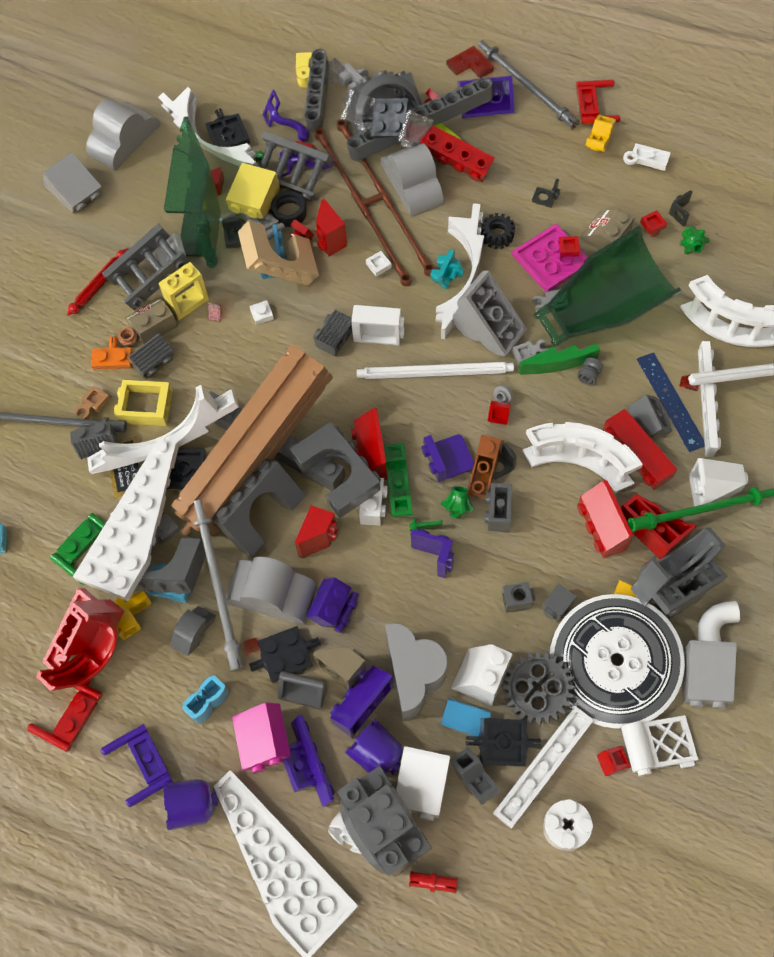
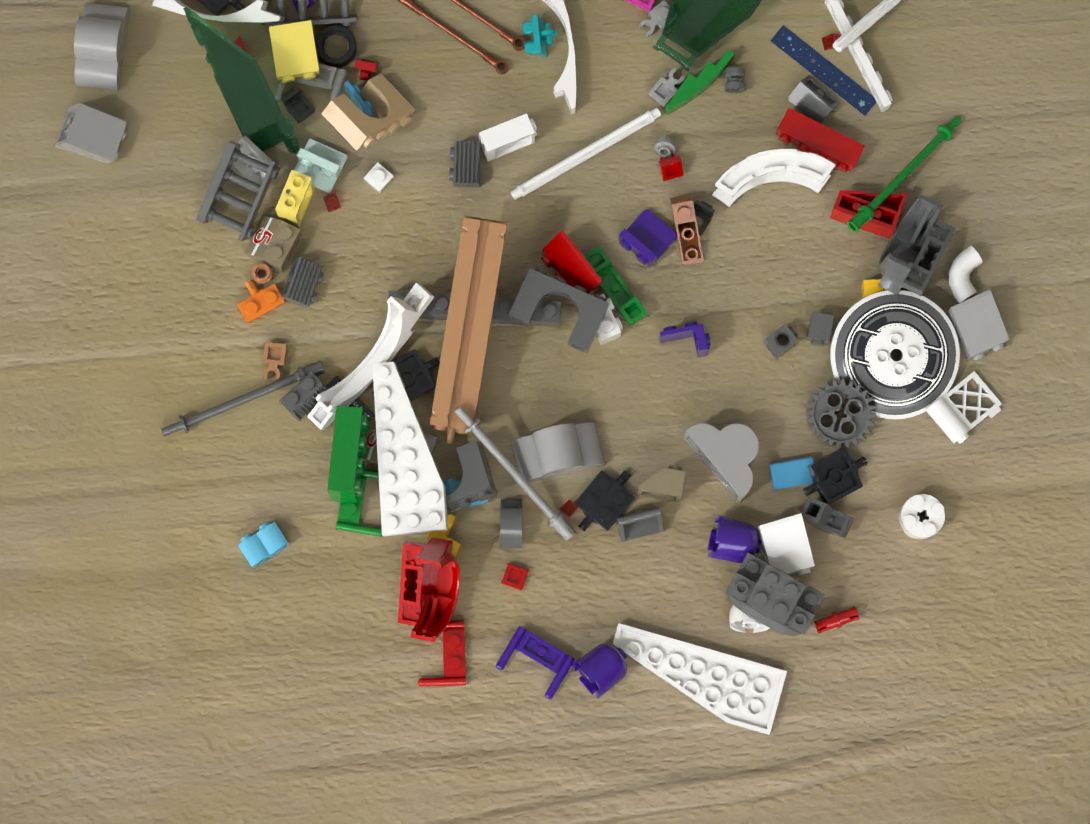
camera: 35 degrees left, 15 degrees up
red wheel [67,248,128,316] -> none
light yellow window [114,380,173,426] -> none
medium azure brick [182,675,229,724] -> none
dark grey arch [212,459,306,557] -> none
brick [232,702,291,773] -> none
dark purple bracket [283,715,334,807] -> none
red slope [295,505,339,558] -> none
dark purple brick [306,577,359,633] -> none
red slope [315,199,347,256] -> none
dark purple slope [330,665,394,738] -> none
white plate [365,251,392,277] -> none
green piece [410,518,443,532] -> none
green rock [441,486,474,518] -> none
white slope [451,644,512,707] -> none
light grey brick [452,270,527,356] -> none
dark grey brick [484,483,512,532] -> none
white plate [493,706,594,829] -> none
slope [577,480,633,558] -> none
red slope [597,745,631,776] -> none
white slope [689,458,748,506] -> none
none -> light aqua bracket [294,139,348,194]
none -> green brick [327,406,370,503]
none -> red tile [501,563,529,591]

